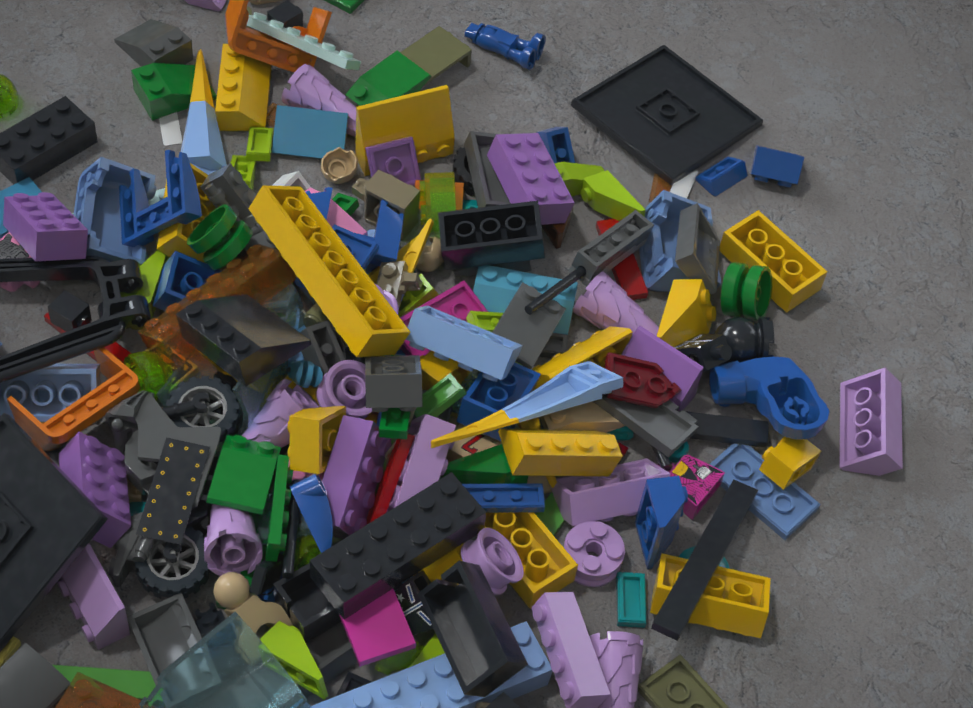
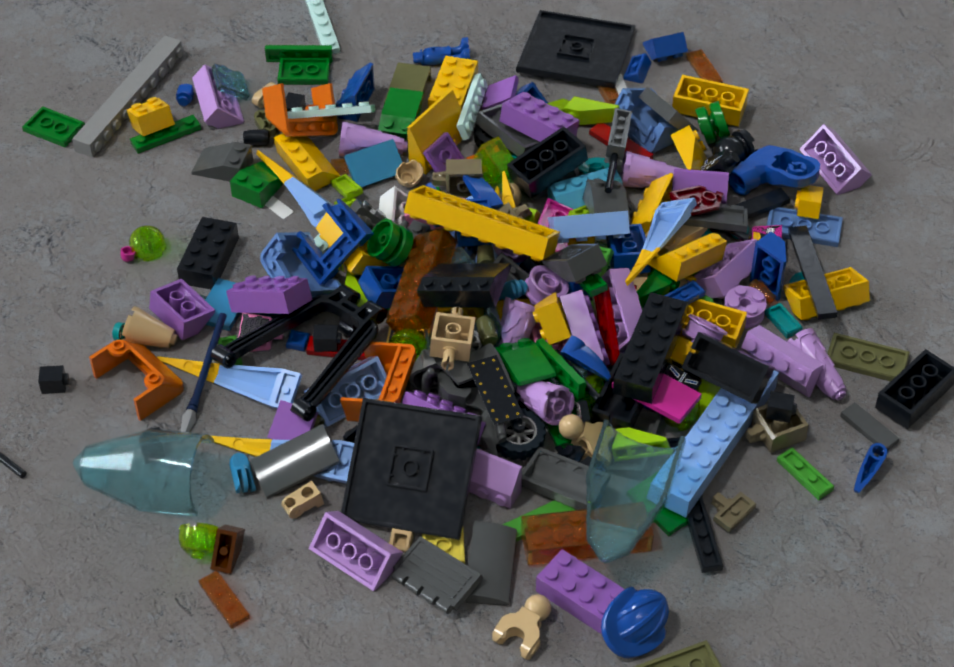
camera: 25 degrees left, 5 degrees down
none -> black piece [243,129,270,146]
none -> blue tile [286,330,310,352]
none -> blue slope [336,63,375,122]
none -> yellow brick [428,56,478,109]
none -> tan brick [430,307,476,370]
none -> light aqua plate [456,73,487,140]
none -> olive piece [476,315,498,346]
none -> medium lavender tile [482,75,519,110]
none -> teal dish [578,157,609,174]
none -> clear orange tile [686,49,723,83]
none -> clear orange cone [749,279,776,305]

